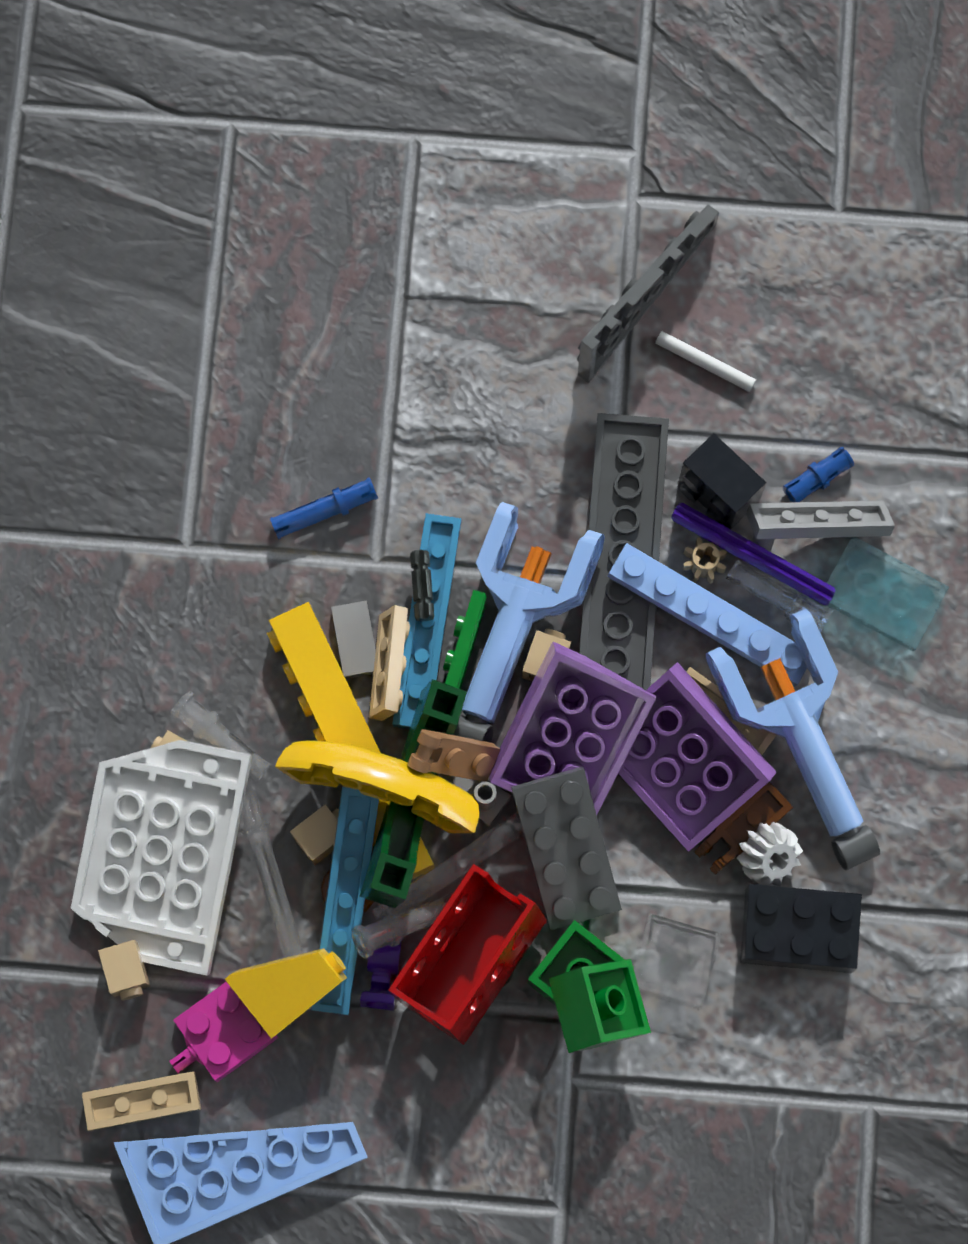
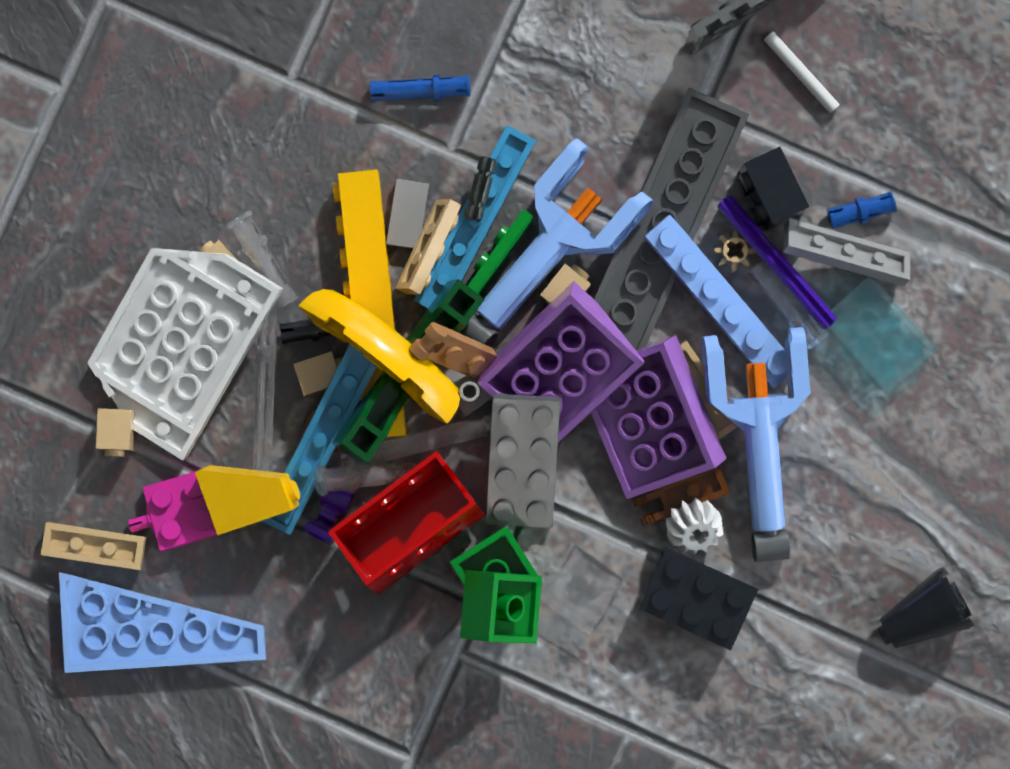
camera: 20 degrees right, 10 degrees up
none -> black pin [279,317,331,345]

